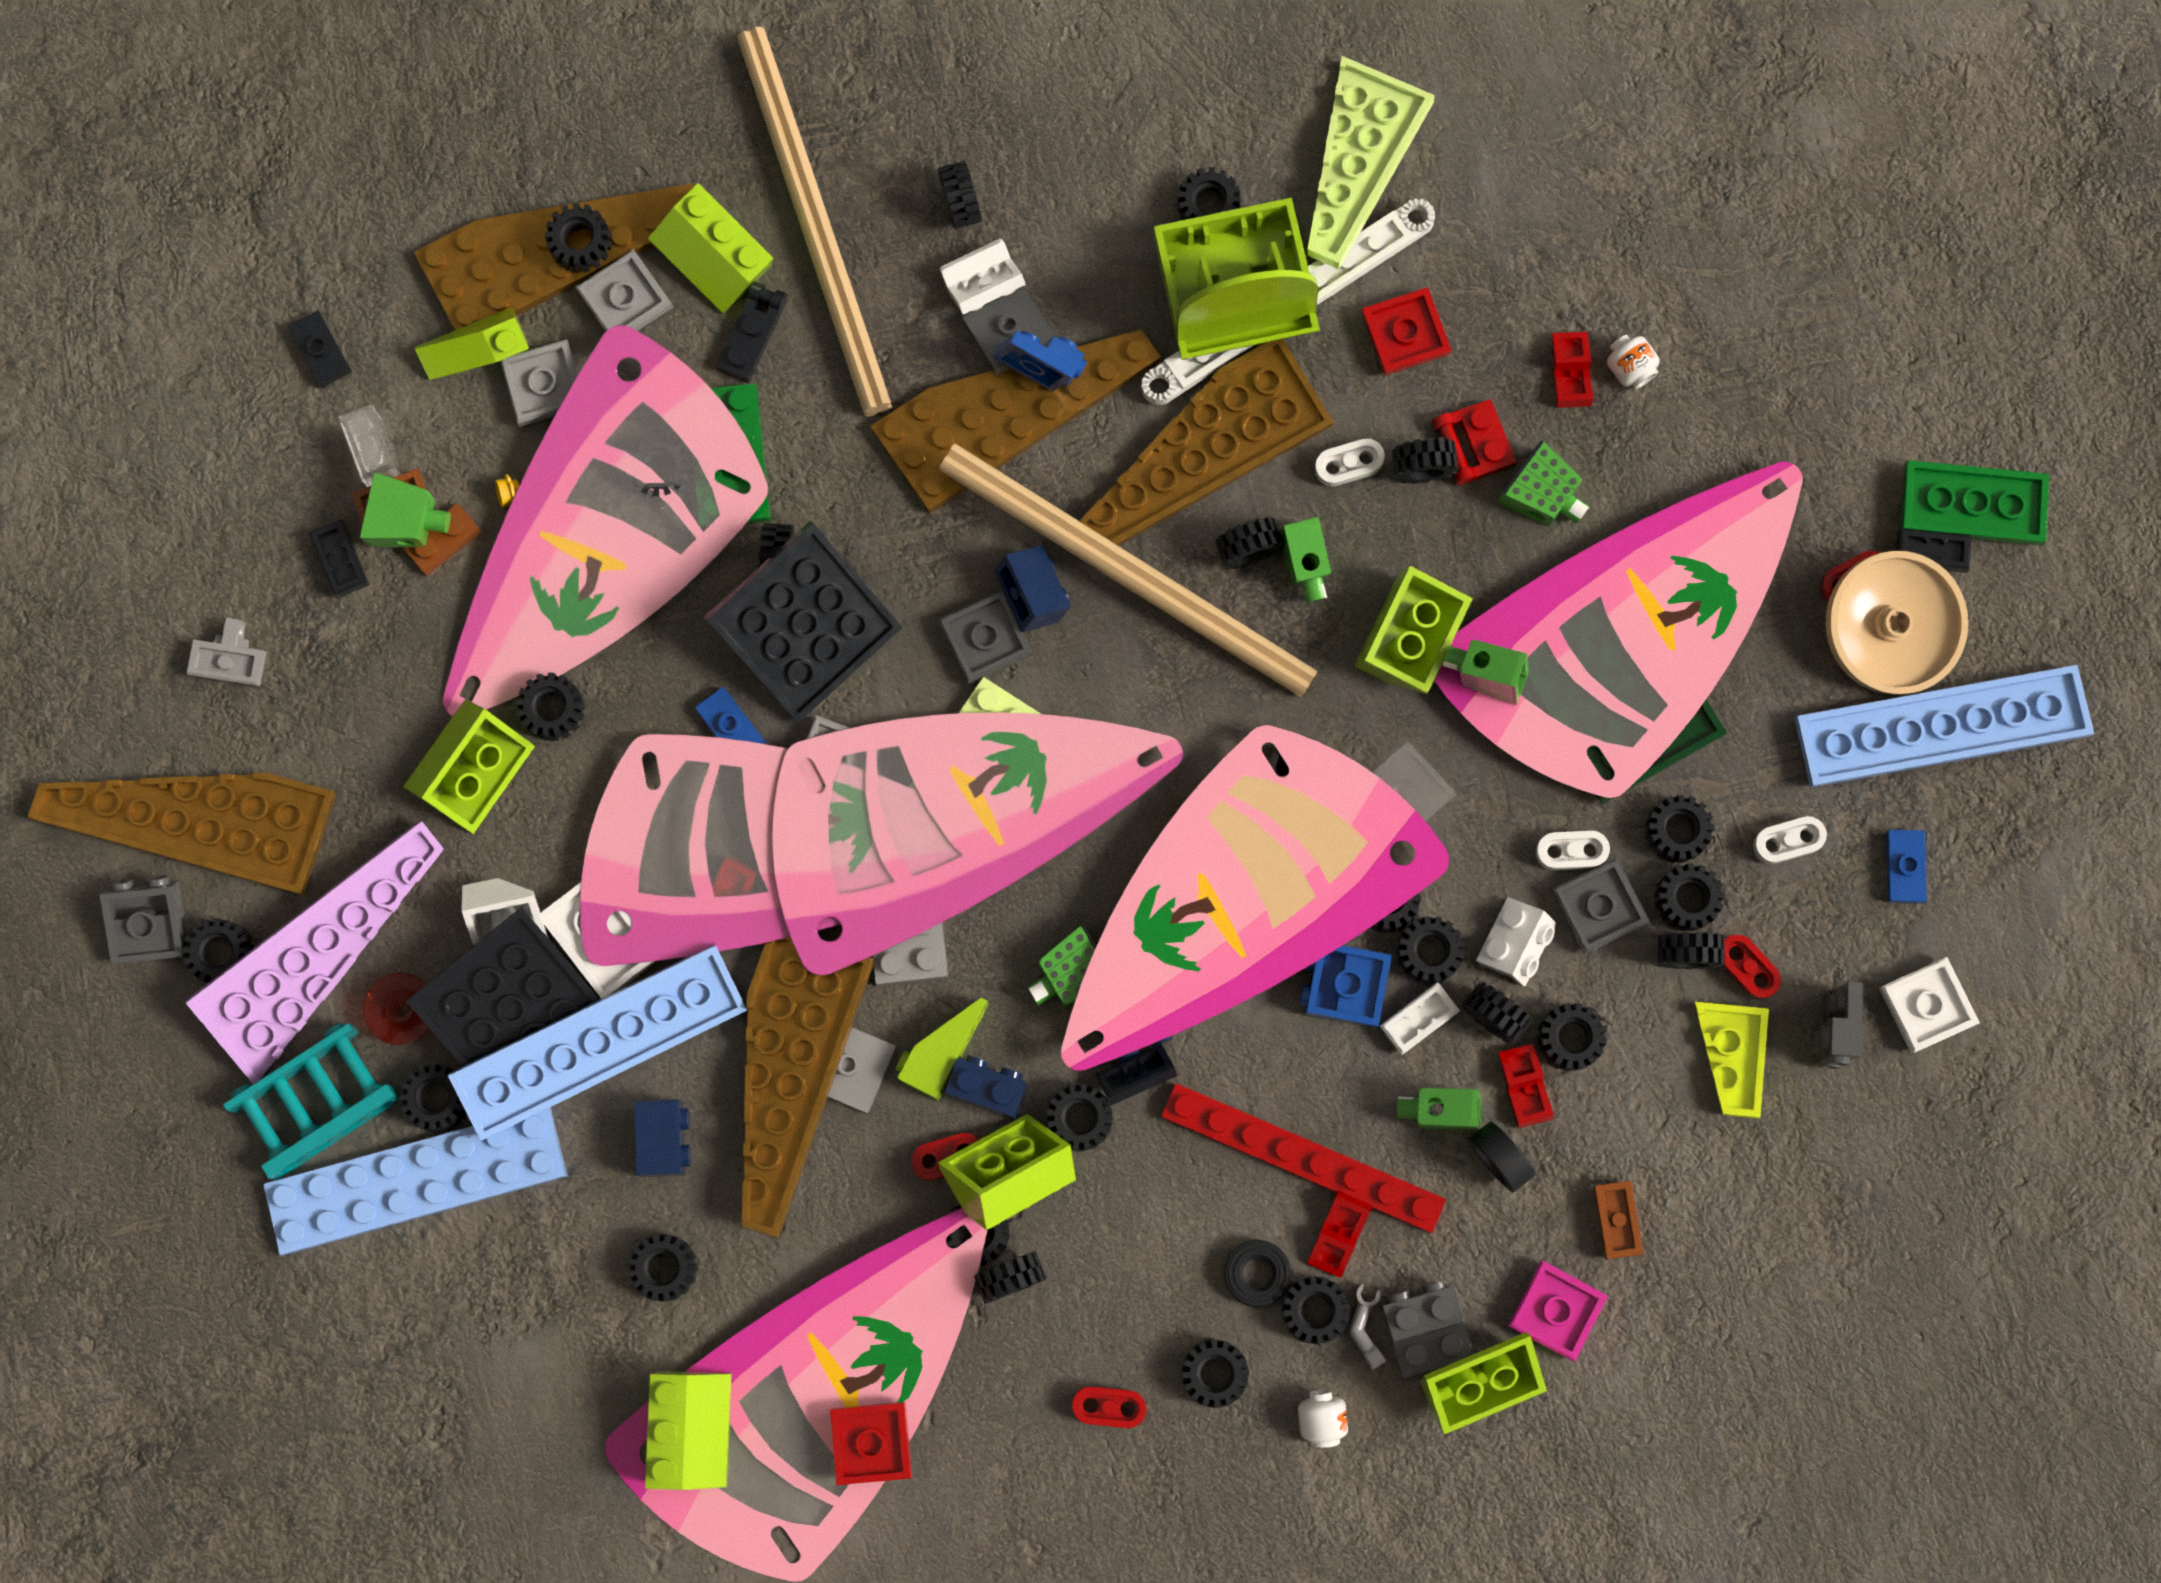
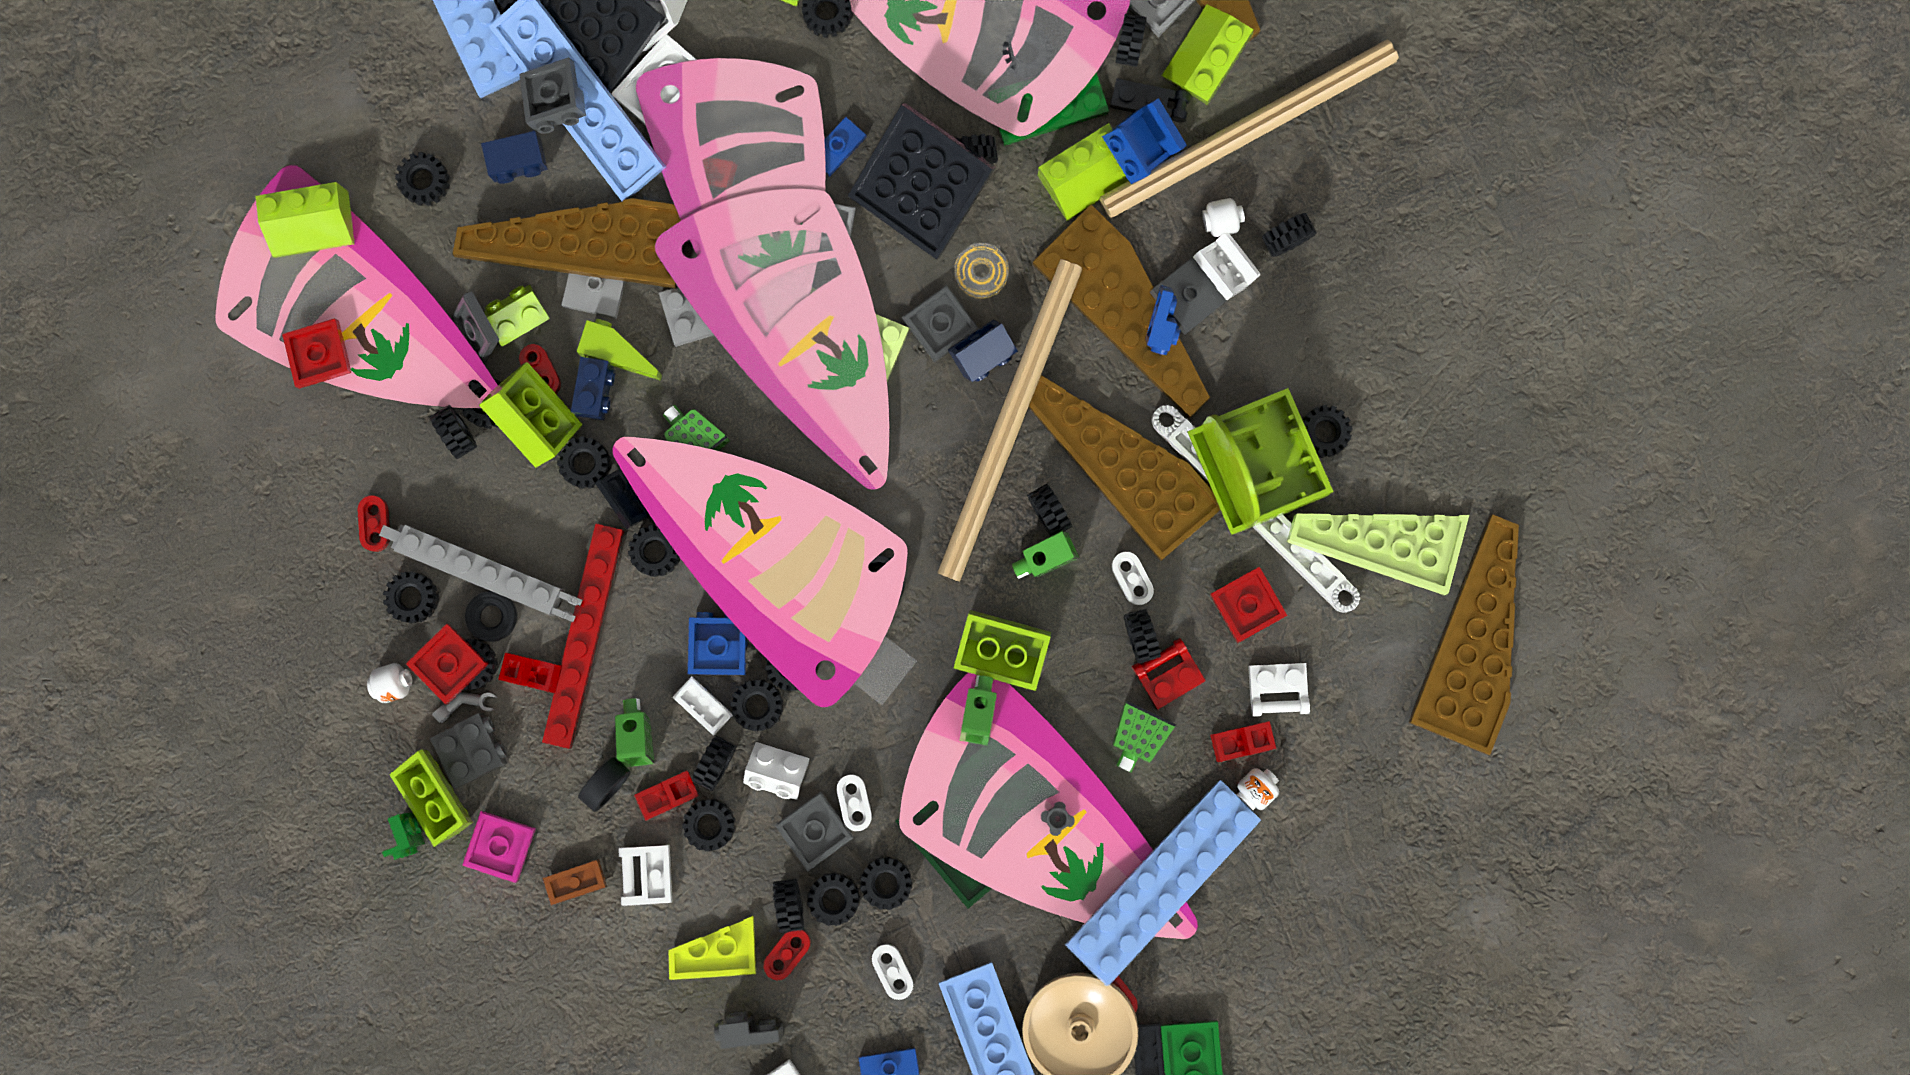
camera: 80 degrees right, 5 degrees up
none -> light grey hinge [379,525,583,622]
none -> green bracket [382,812,425,860]
none -> red plate [406,624,488,704]
none -> dark grey plate [451,291,499,363]
none -> lime bracket [484,285,550,346]
none -> dark grey plate [519,57,586,134]
none -> white plate [619,845,673,906]
none -> black tyre [628,525,680,577]
none -> clear tile [954,243,1009,298]
none -> lime slope [1037,123,1129,221]
none -> dark grey plate [1041,802,1075,836]
none -> light blue plate [1065,780,1261,986]
none -> blue panel [1102,98,1187,184]
none -> black tyre [1115,13,1147,67]
none -> white head [1202,198,1245,237]
none -> white plate [1248,663,1310,717]
none -> pearl gold wing [1409,514,1519,755]

